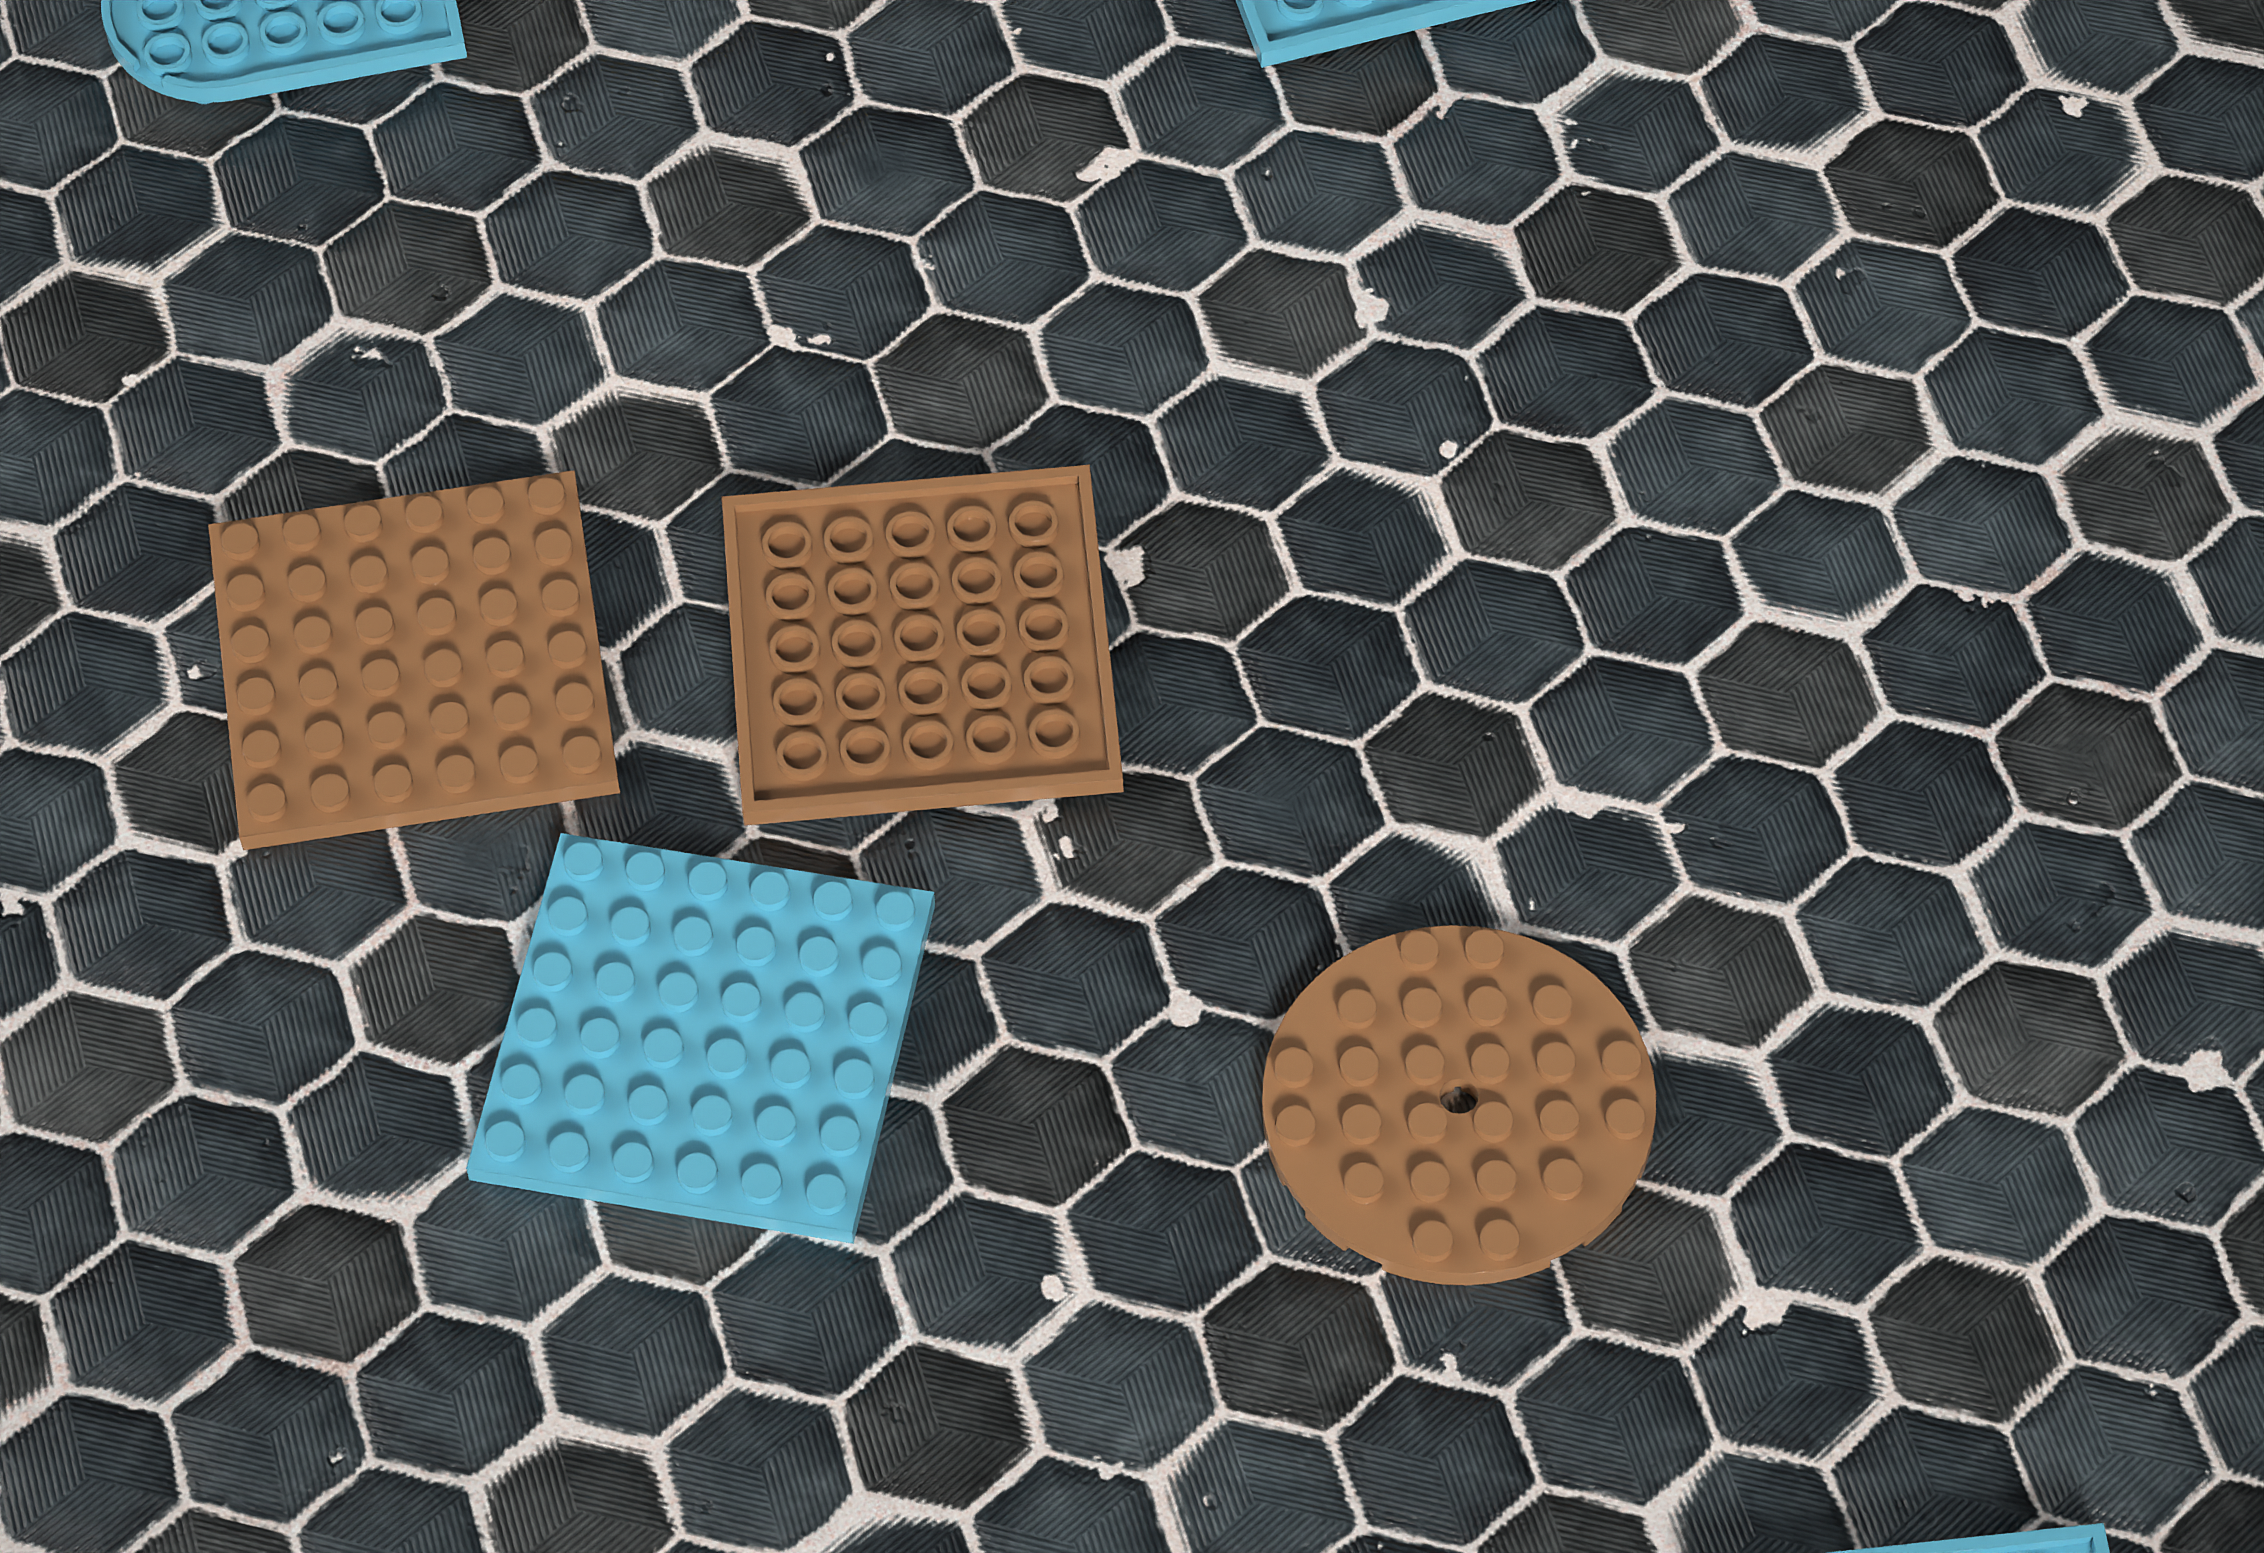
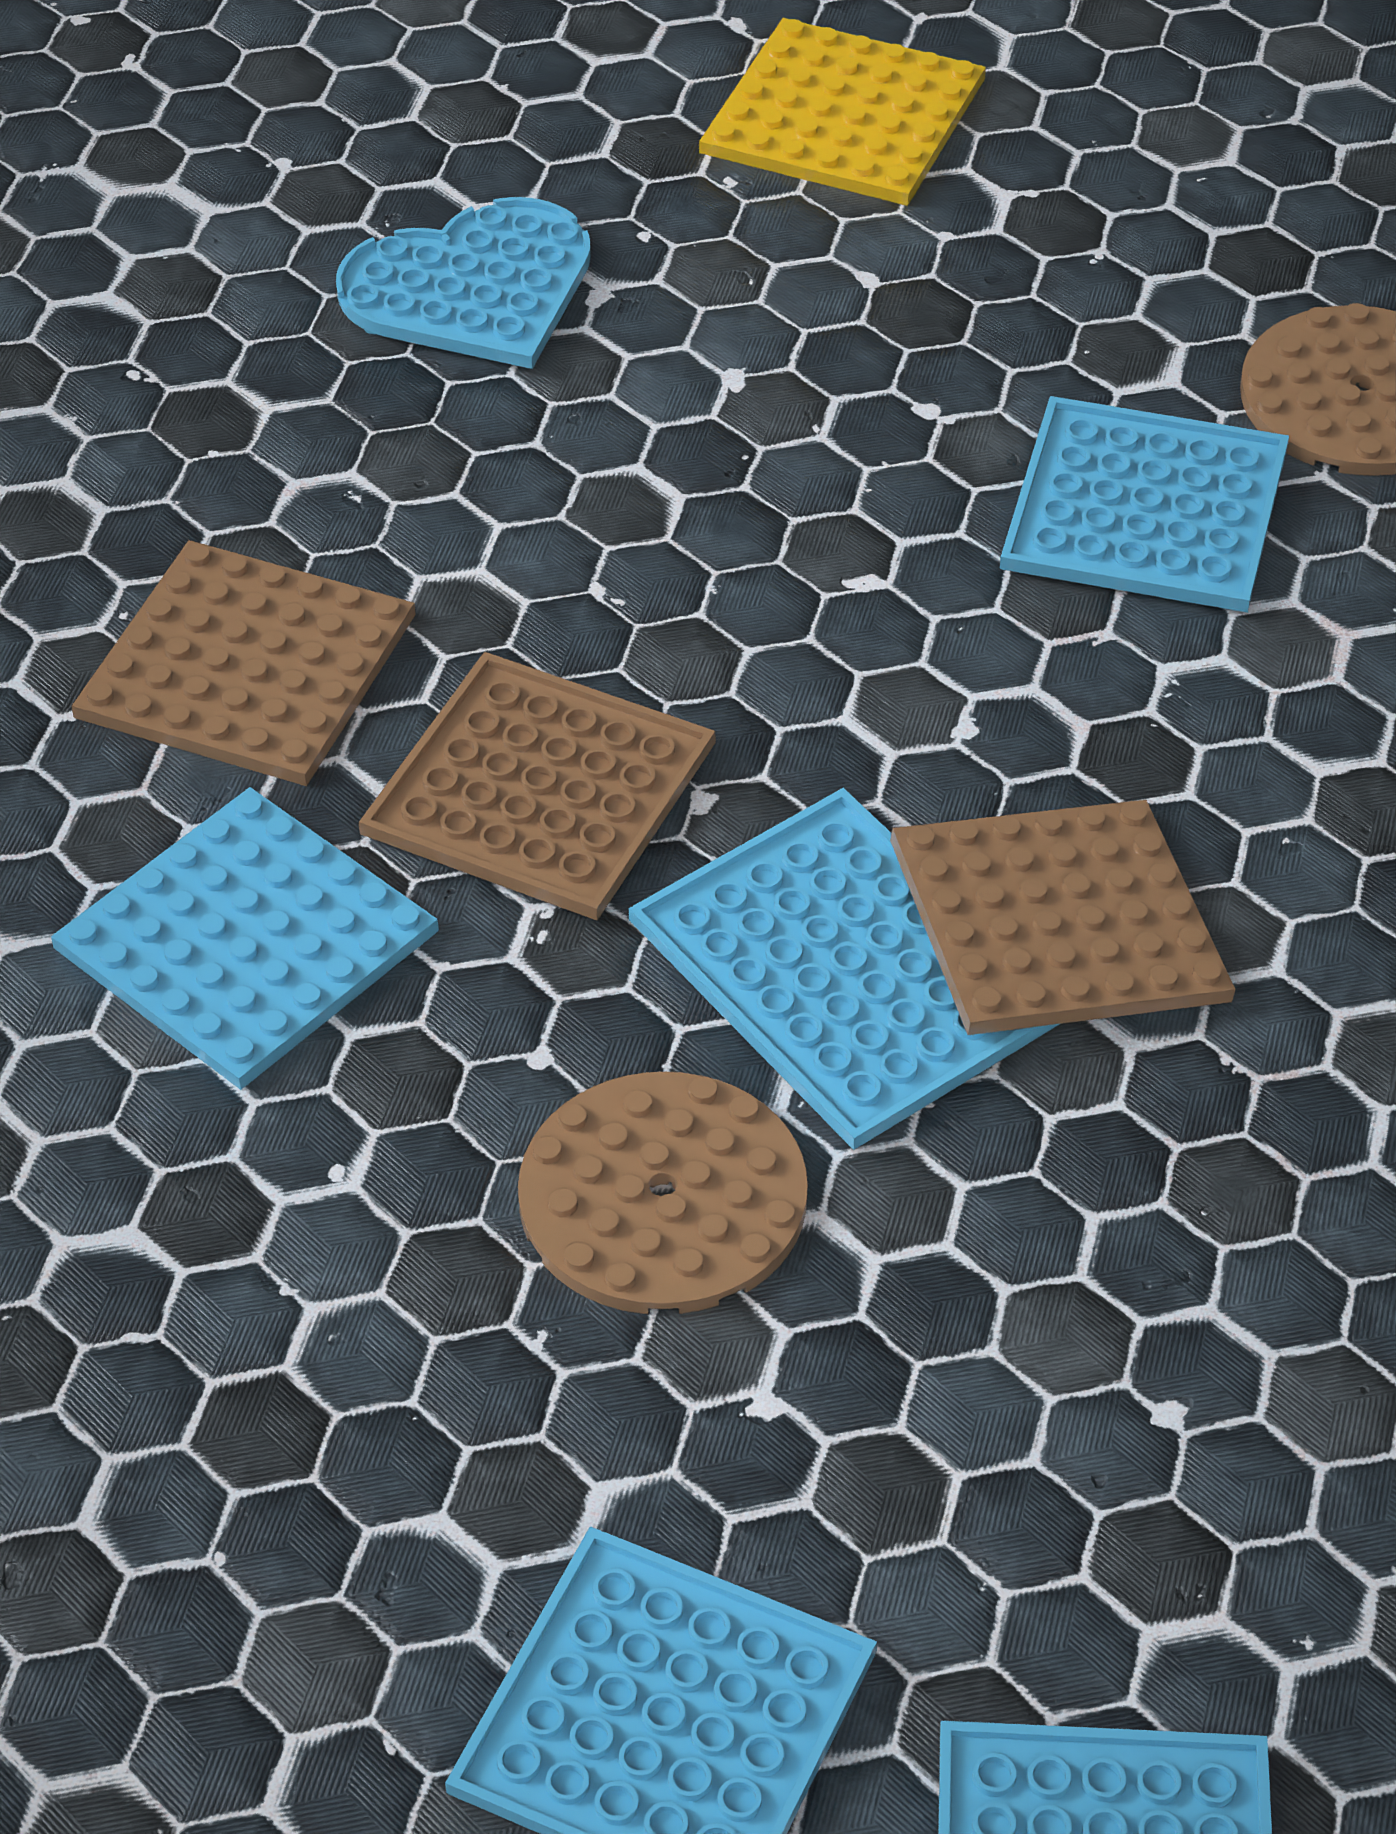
camera: 30 degrees right, 10 degrees down
none -> medium azure plate [629,788,1060,1150]
none -> medium nougat plate [890,800,1235,1035]

